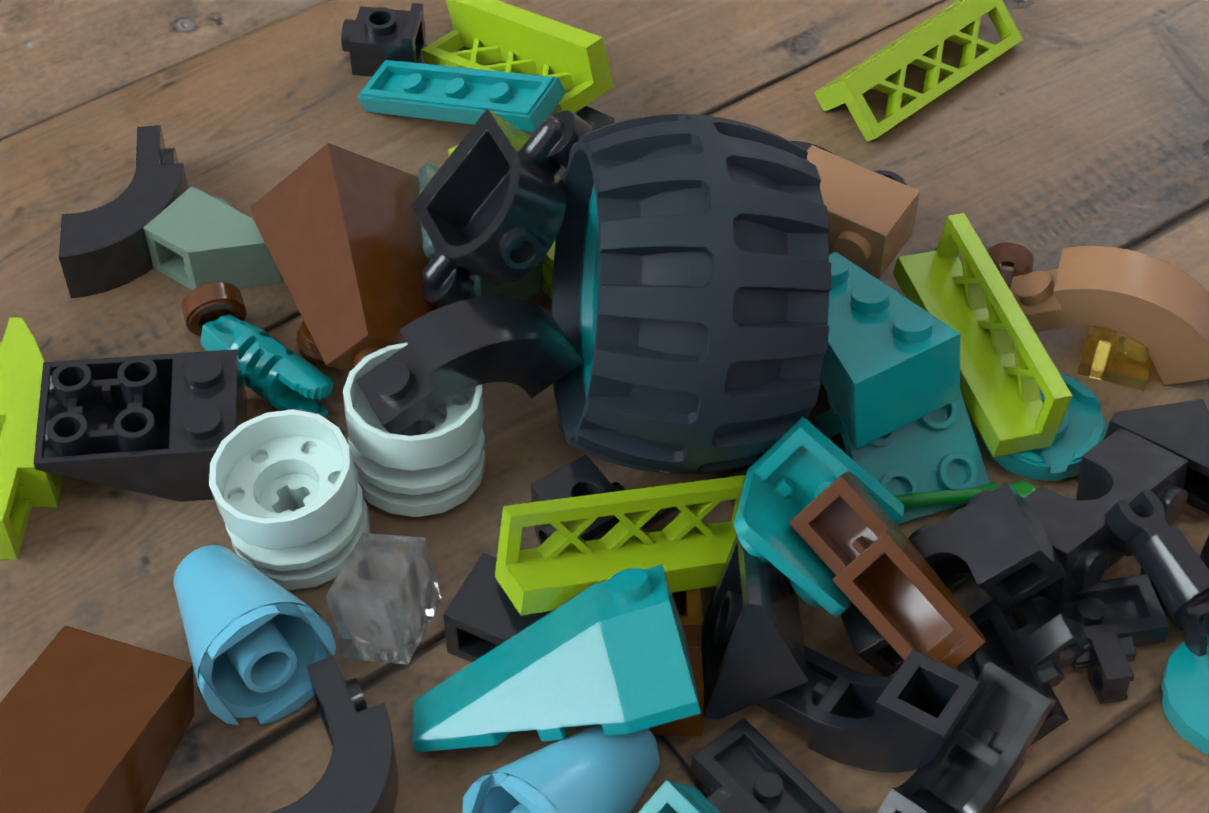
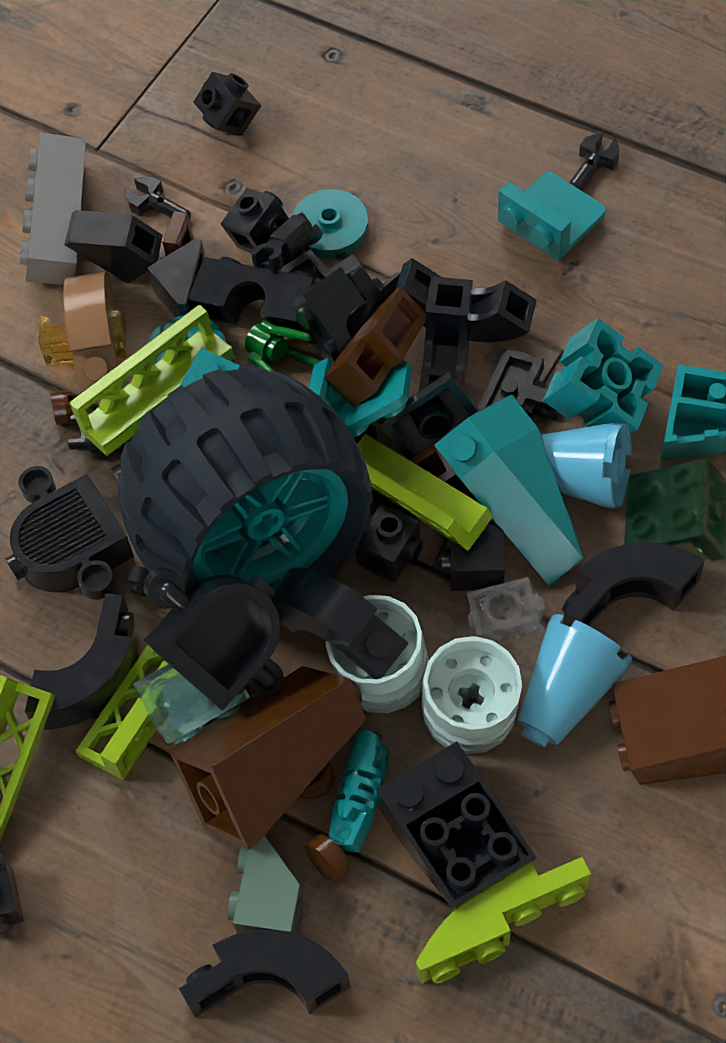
camera: 110 degrees left, 10 degrees up
teal tile [357,60,566,132] -> none
medium nougat brick [807,145,920,279] -> none

